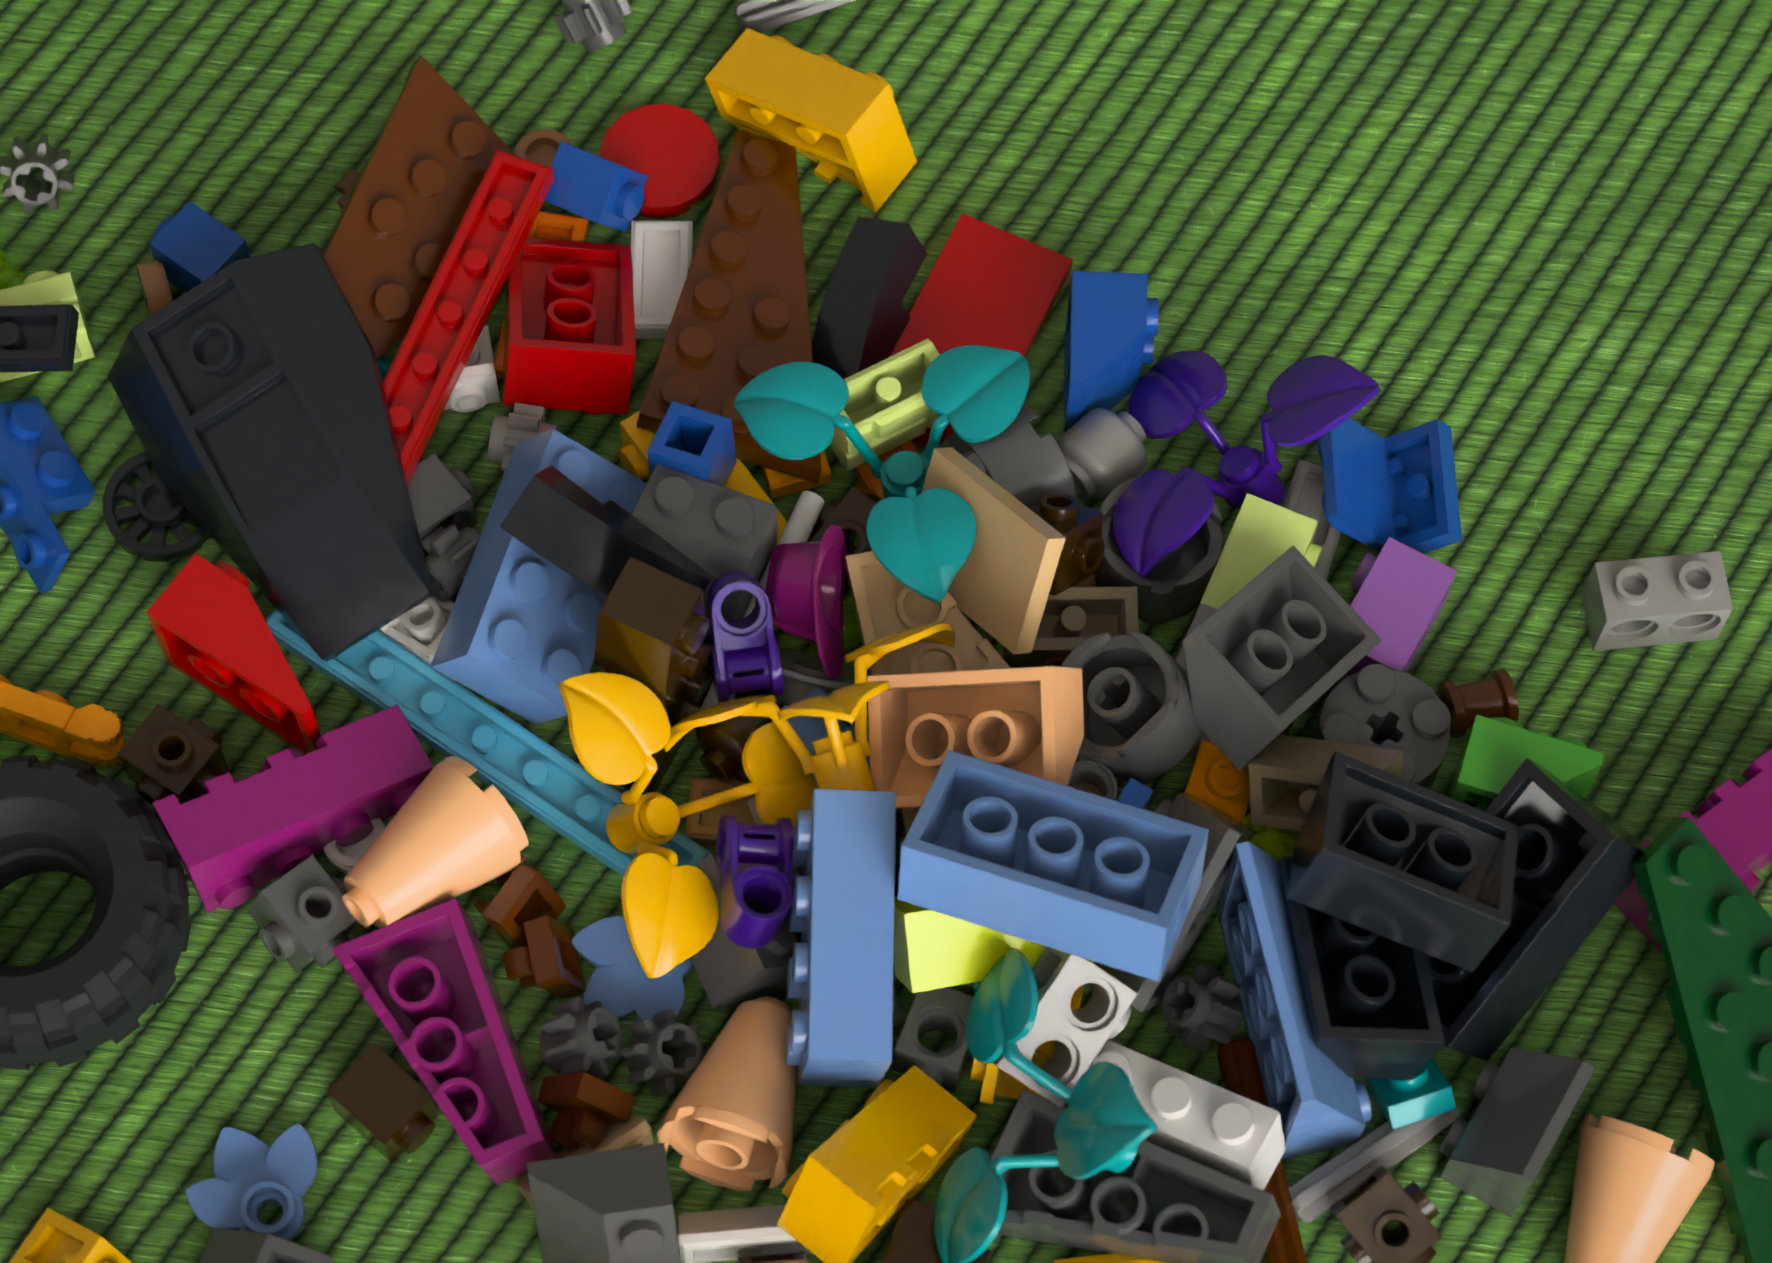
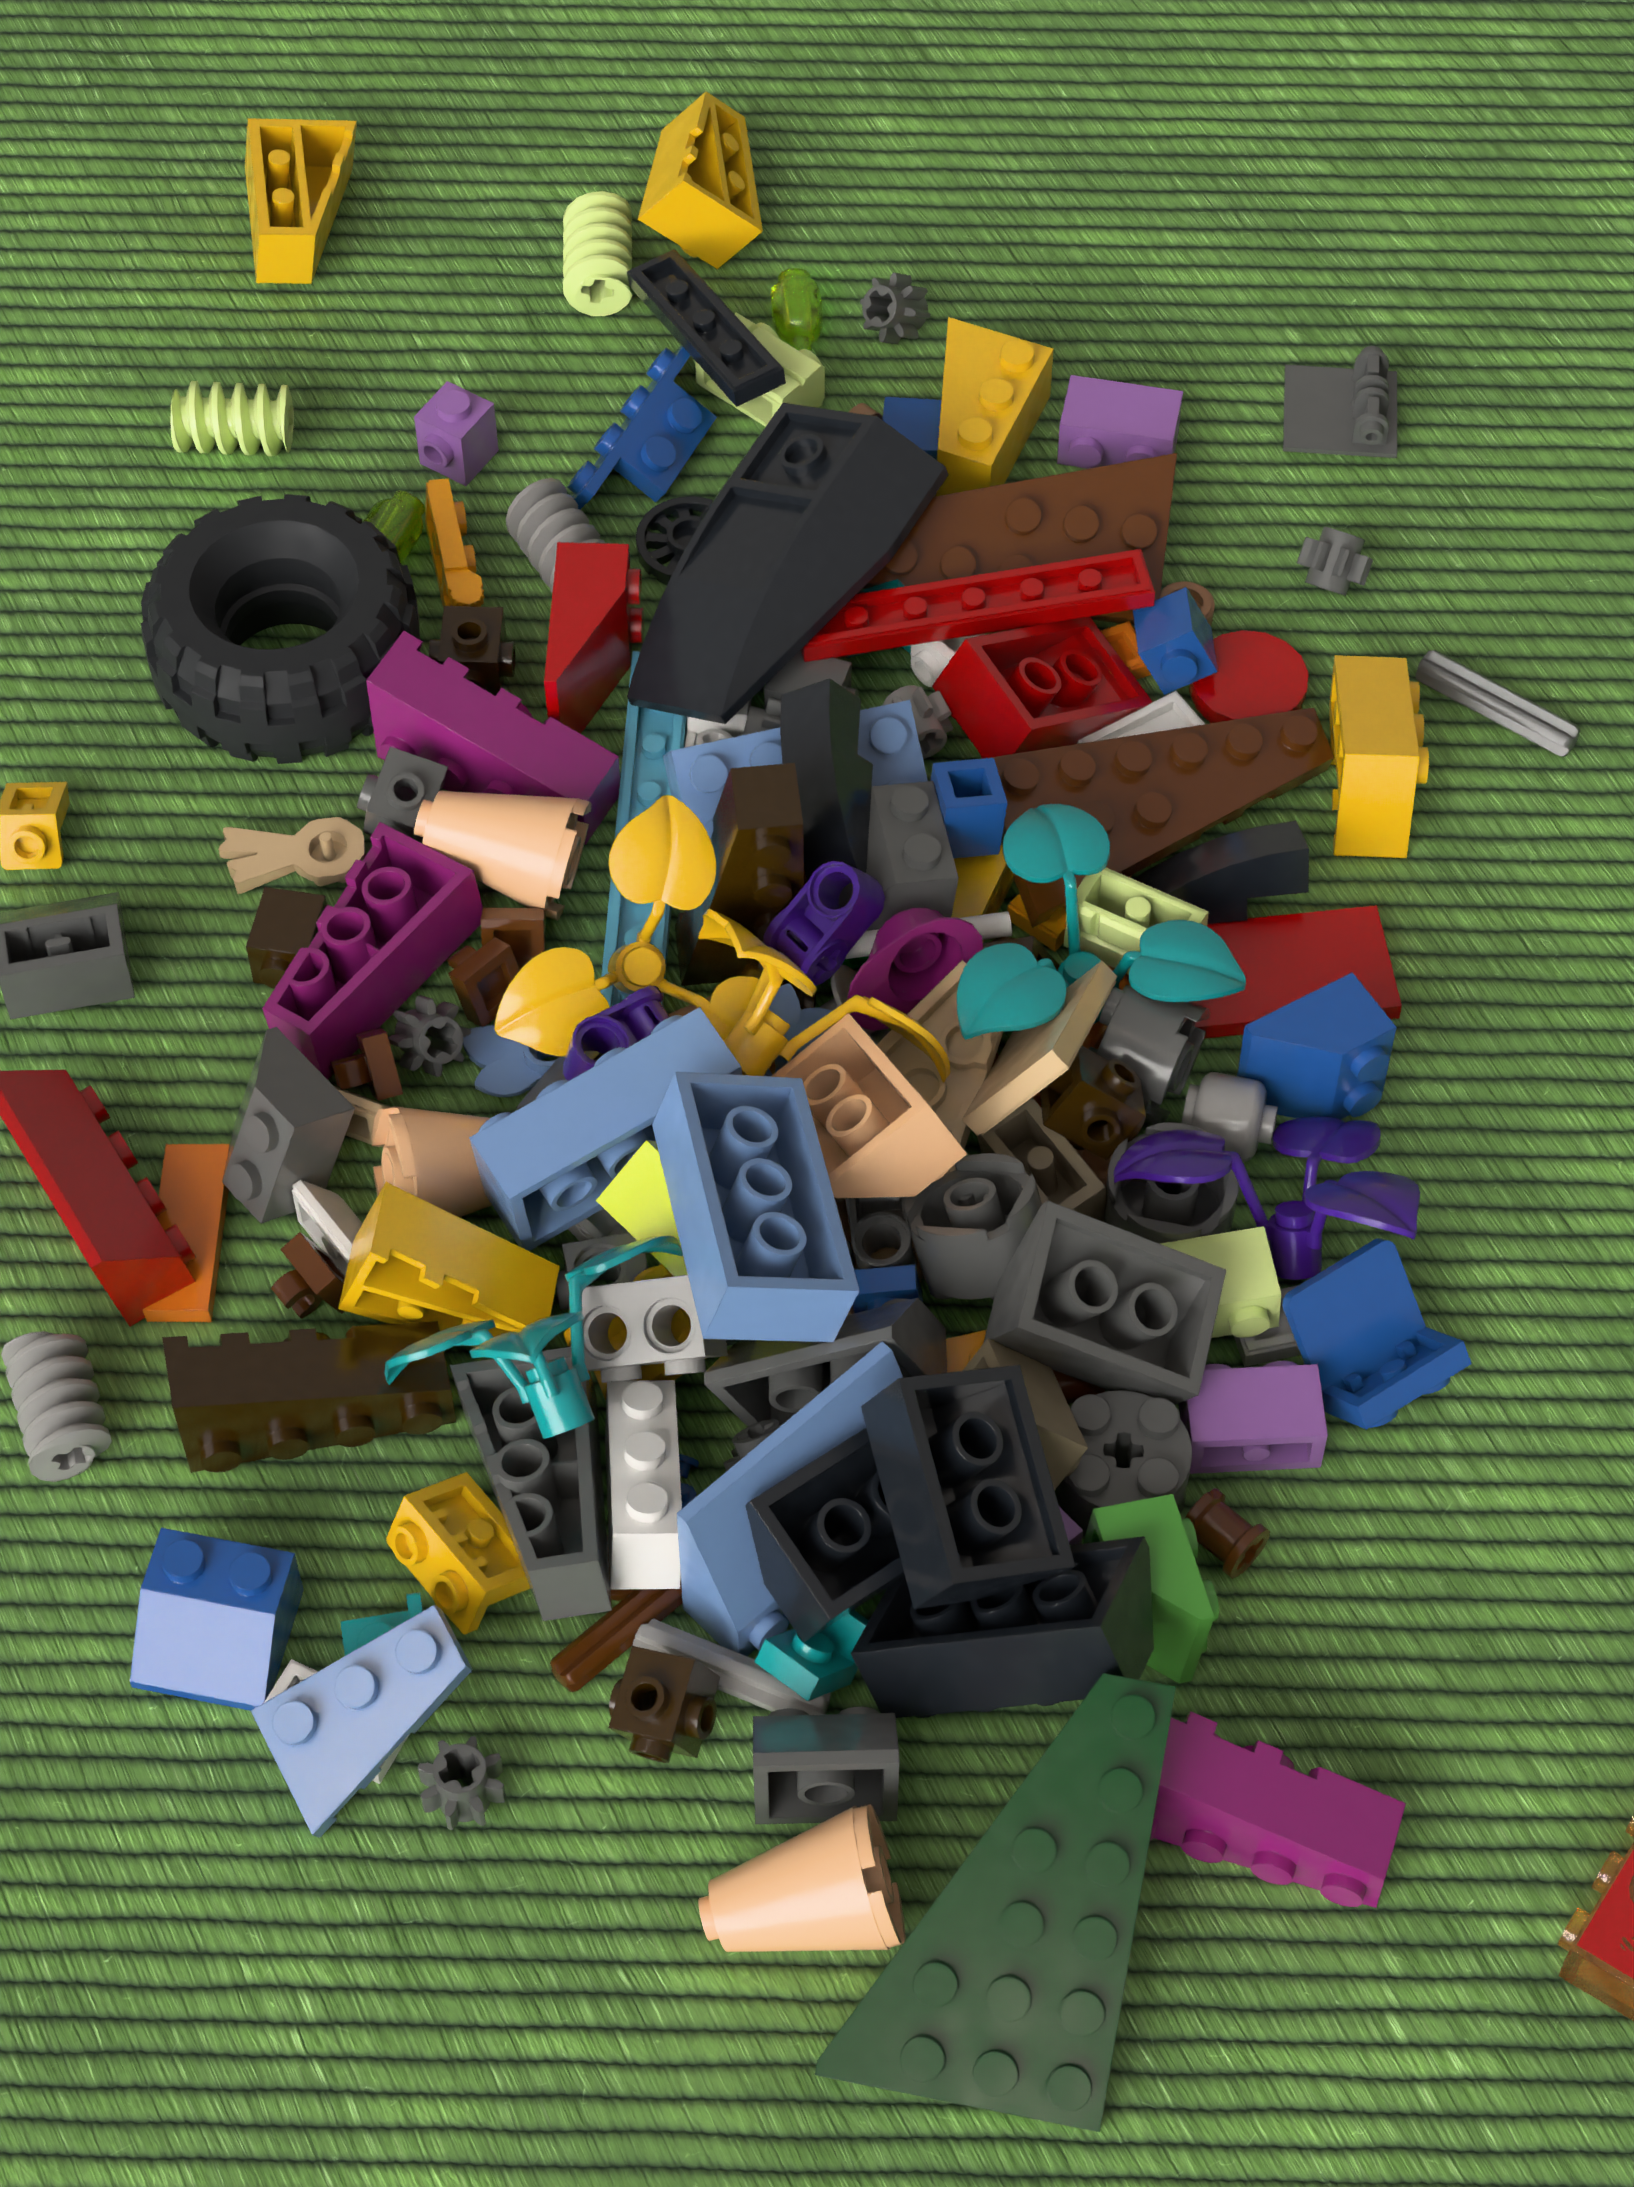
camera: 60 degrees right, 10 degrees down
medium blue plate [186,1124,318,1241] -> none
dark grey gear [619,1010,707,1097] -> none
light grey brick [1582,551,1733,651] -> none
none -> tan piece [218,817,366,894]
none -> light grey piece [505,478,605,593]
none -> yellow wedge [936,317,1054,496]
none -> medium lavender brick [1057,375,1183,469]

